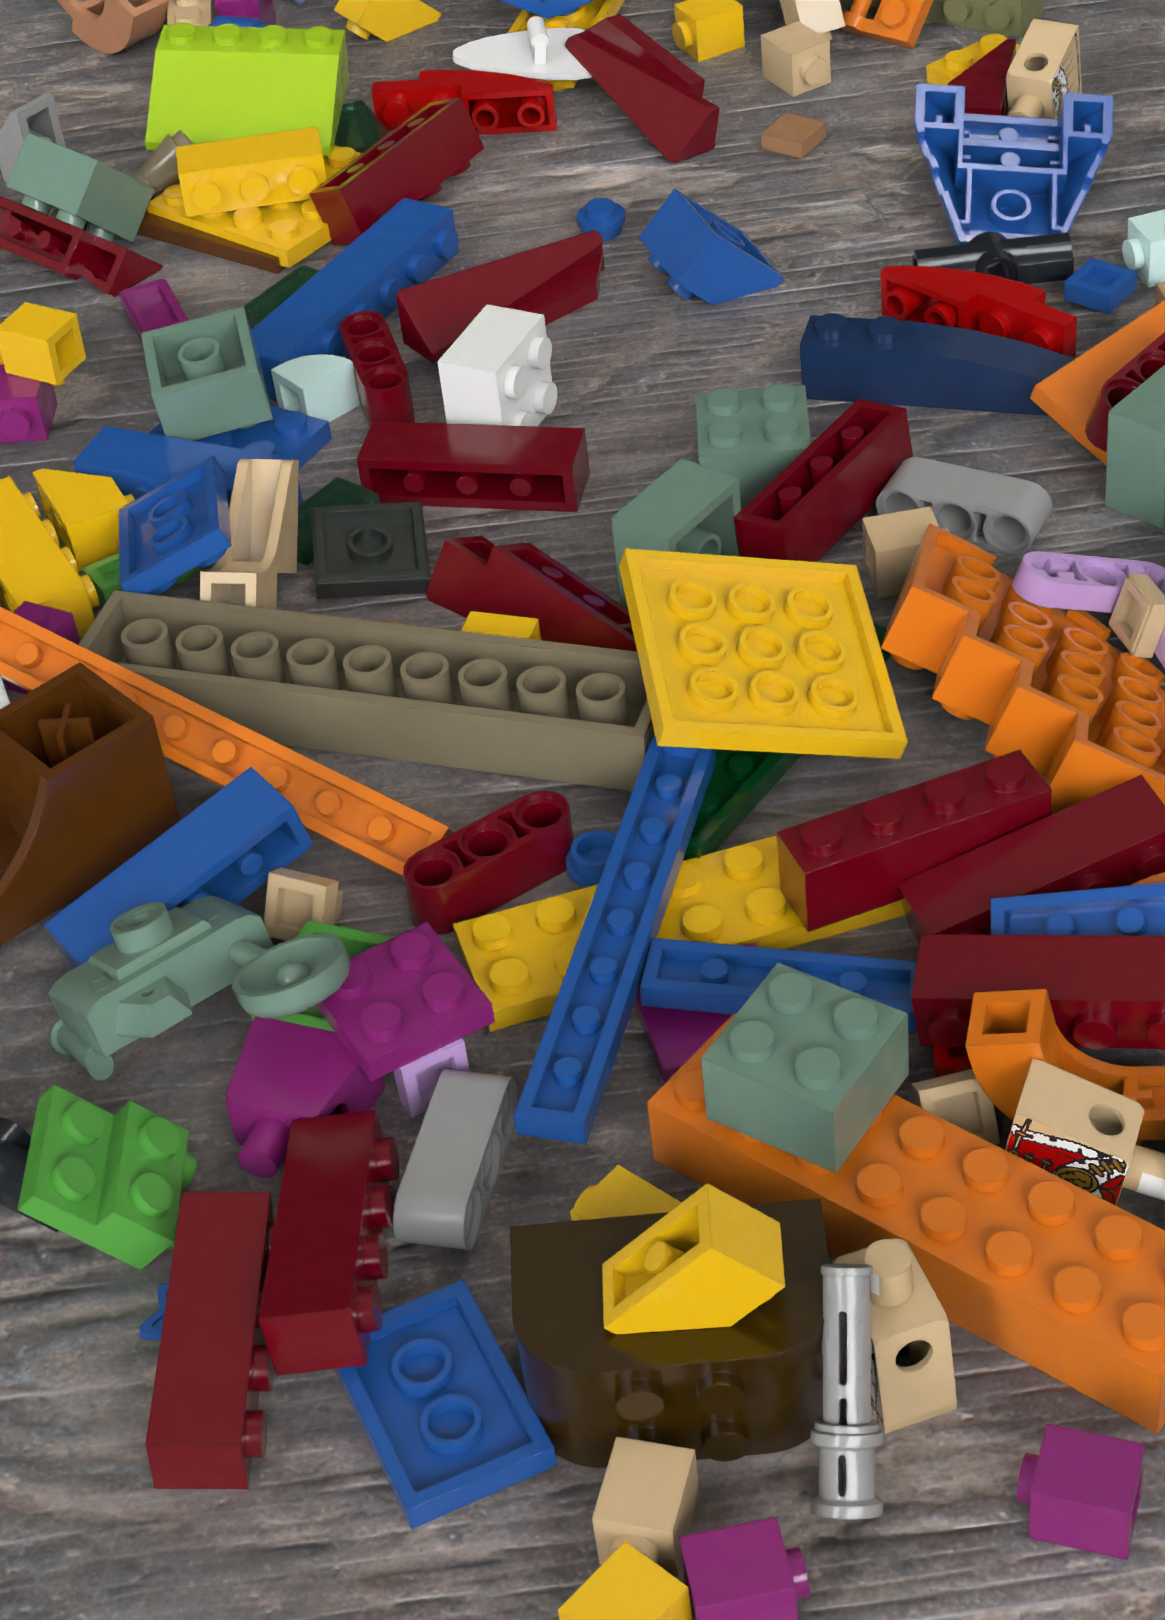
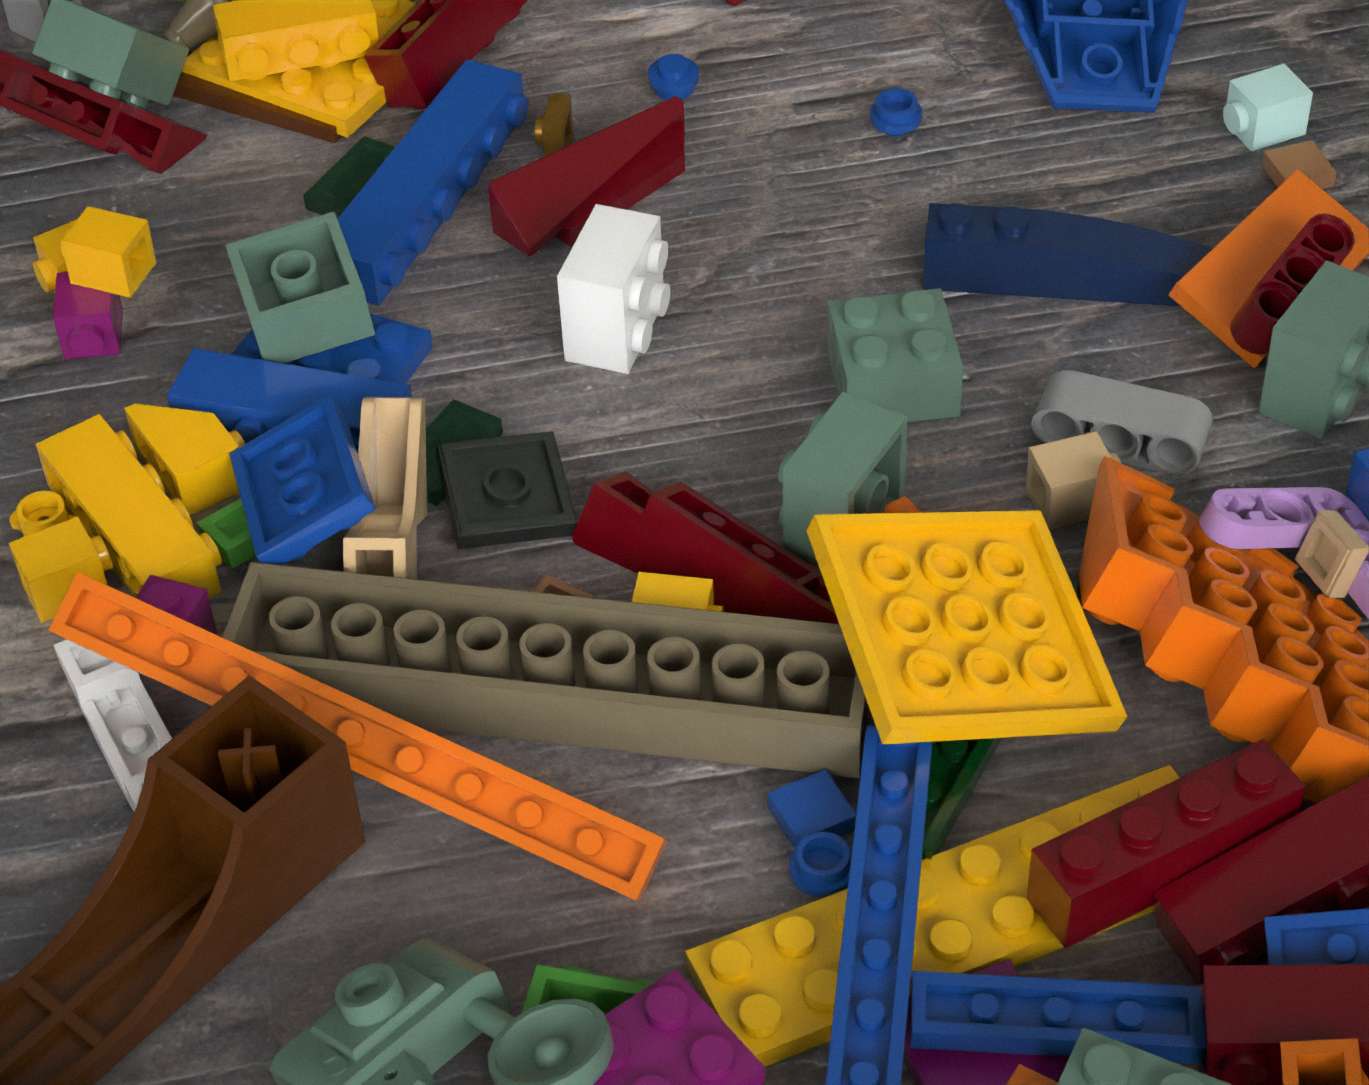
camera: 10 degrees left, 5 degrees up
blue brick [44,767,314,968] -> none
magenta tile [118,279,189,345] -> none
tan tile [264,867,343,941] -> none
light aqua brick [271,354,360,422] -> none
dark red beam [340,311,415,427] -> none
dark red brick [357,421,590,512] -> none
dark red beam [403,791,574,935] -> none
blue slope [639,188,784,305] -> none
dark red brick [733,399,913,562] -> none
red slope [880,266,1077,358] -> none
black piece [912,231,1074,284] -> none
blue plate [1064,258,1137,314] -> none
none -> pearl gold plate [534,94,574,157]
none -> blue tile [767,769,856,849]
none -> blue plate [870,88,922,136]

